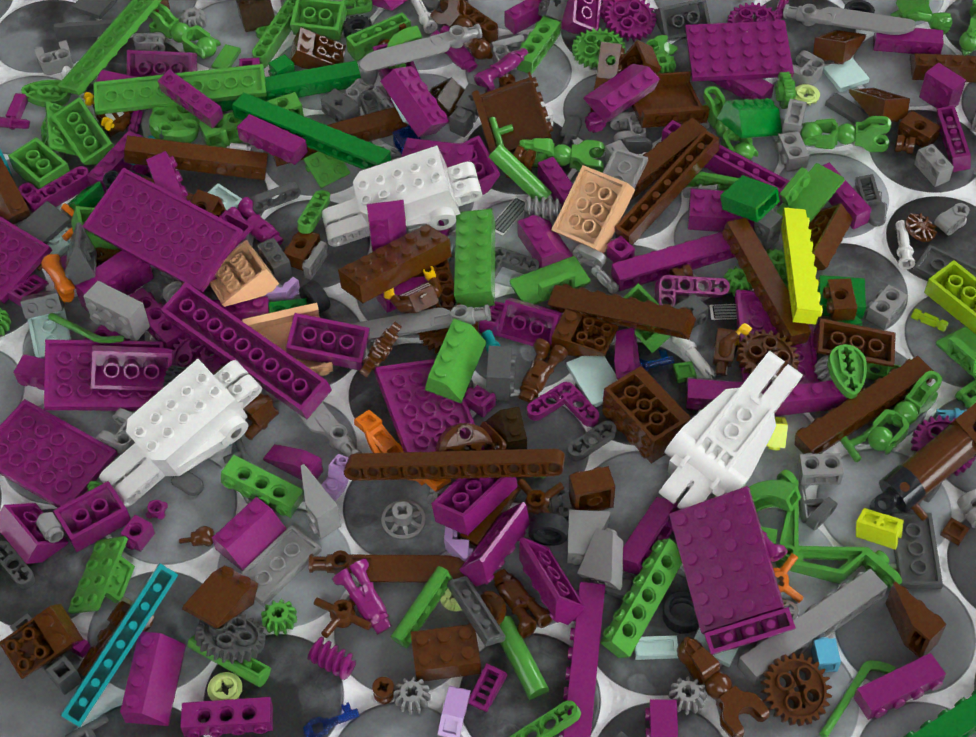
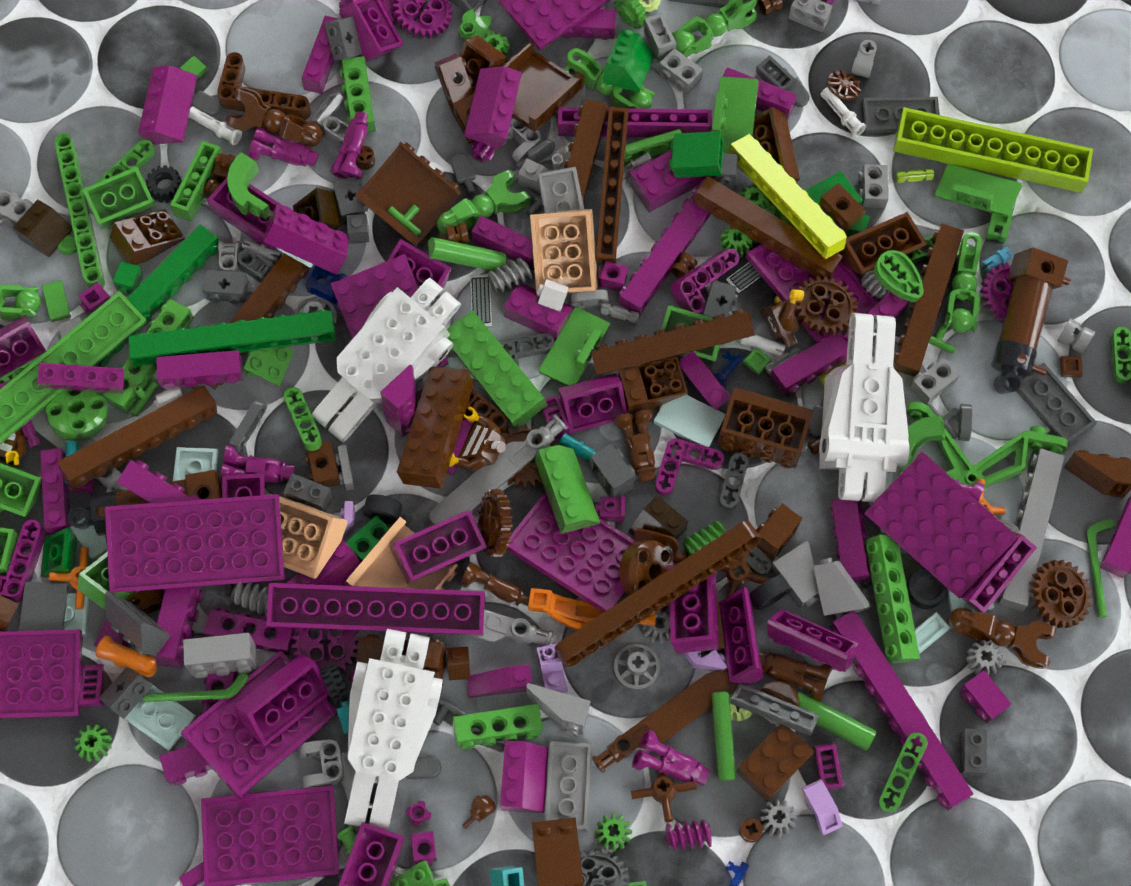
camera: 40 degrees left, 15 degrees up
light grey piece [359,24,482,72] -> none
bright green gear [572,28,626,70] -> none
medium azure brick [811,637,841,673] -> none
neon yellow hinge [856,508,904,550] -> none
none -> reddish brown brick [447,646,470,681]
none -> reddish brown piece [460,562,530,606]
none -> white brick [537,279,569,311]

